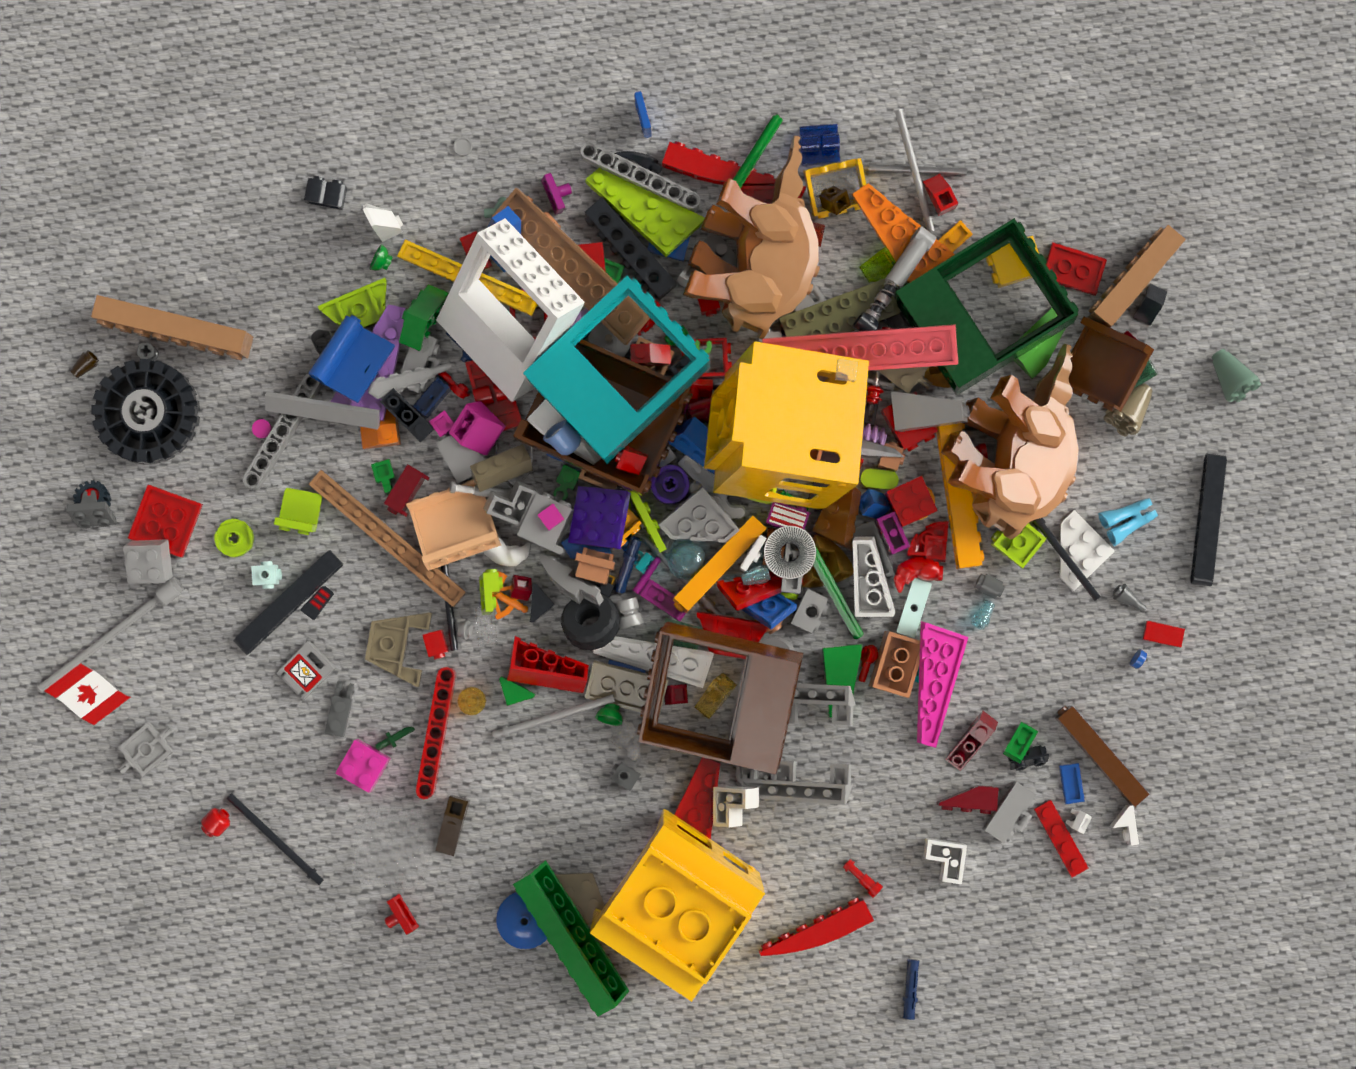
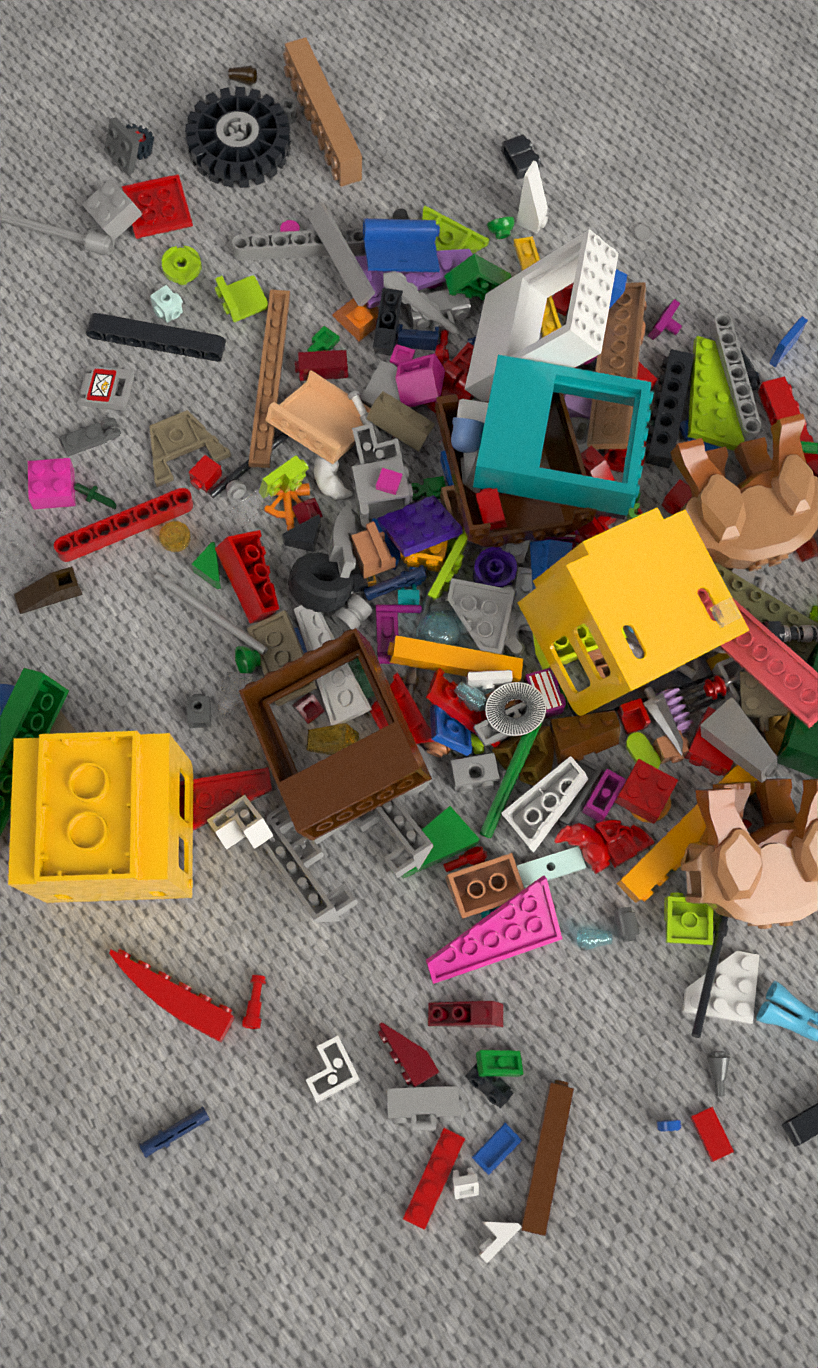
camera: 45 degrees right, 15 degrees down
black sticker [301,586,334,620] -> none
blue panel [859,488,891,519] -> none

